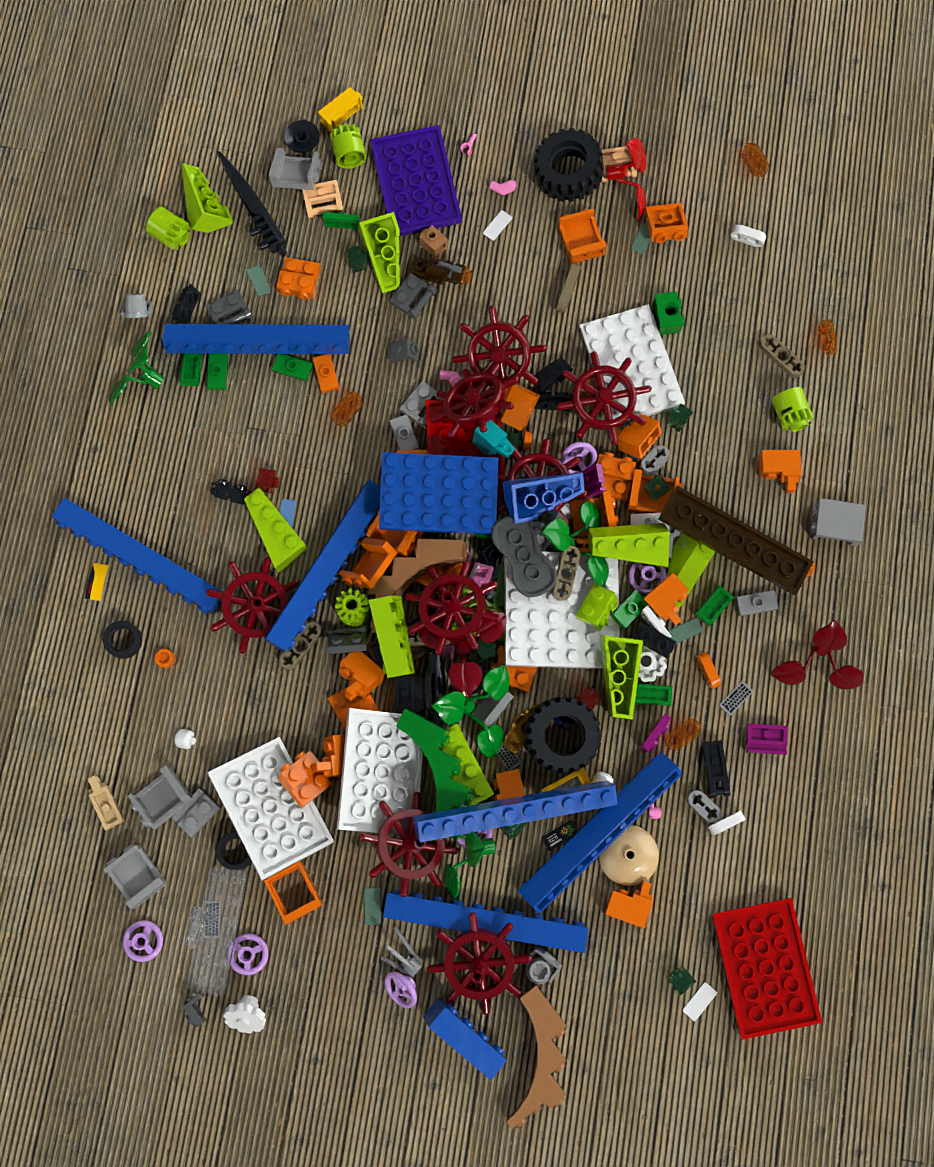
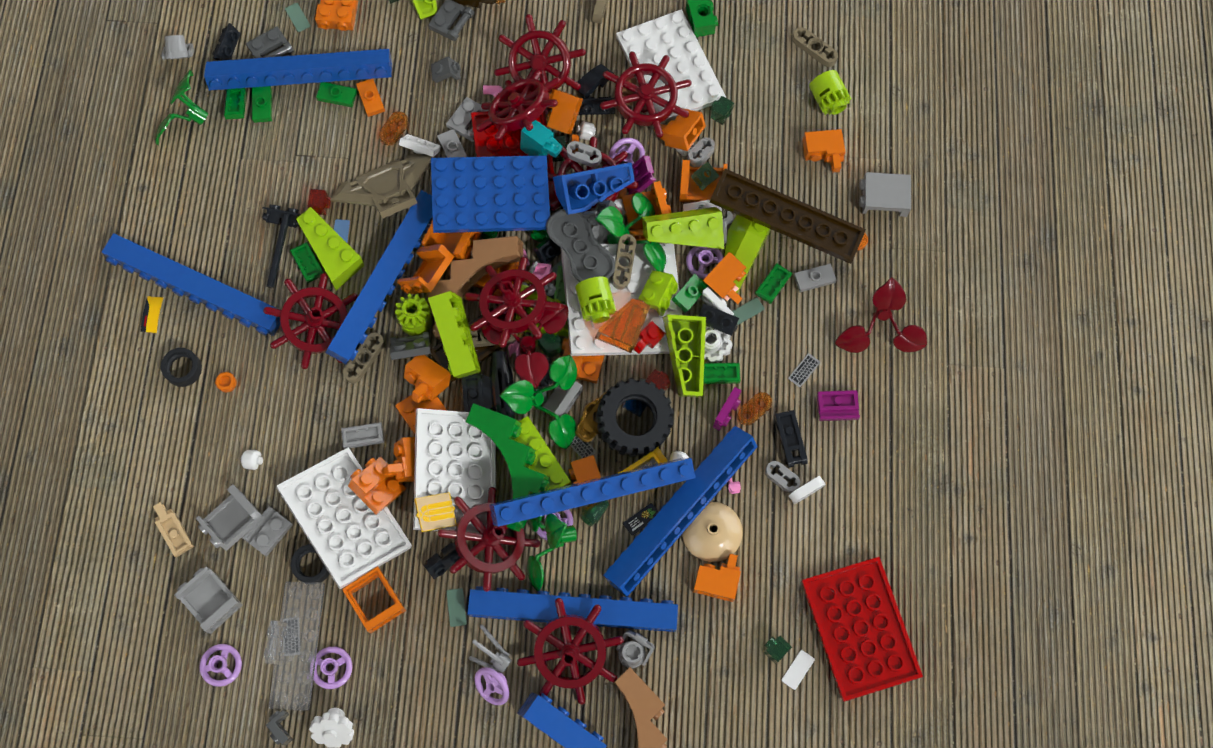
camera: 10 degrees left, 5 degrees down
orange plate [597,452,636,502] -> none
orange beam [696,652,721,689] -> none
clear orange plate [818,319,837,356] -> none
none -> black bar [266,214,290,288]
none -> green plate [290,242,324,284]
none -> dark tan plate [330,153,434,219]
none -> light grey plate [341,422,384,449]
none -> white plate [399,134,441,157]
none -> piece [414,492,457,533]
none -> black hinge [424,541,460,579]
none -> light grey beam [567,141,602,167]
none -> lime gear [575,276,616,323]
none -> white piece [576,121,596,140]
none -> clear orange slope [595,298,650,353]
none -> red plate [633,321,666,354]

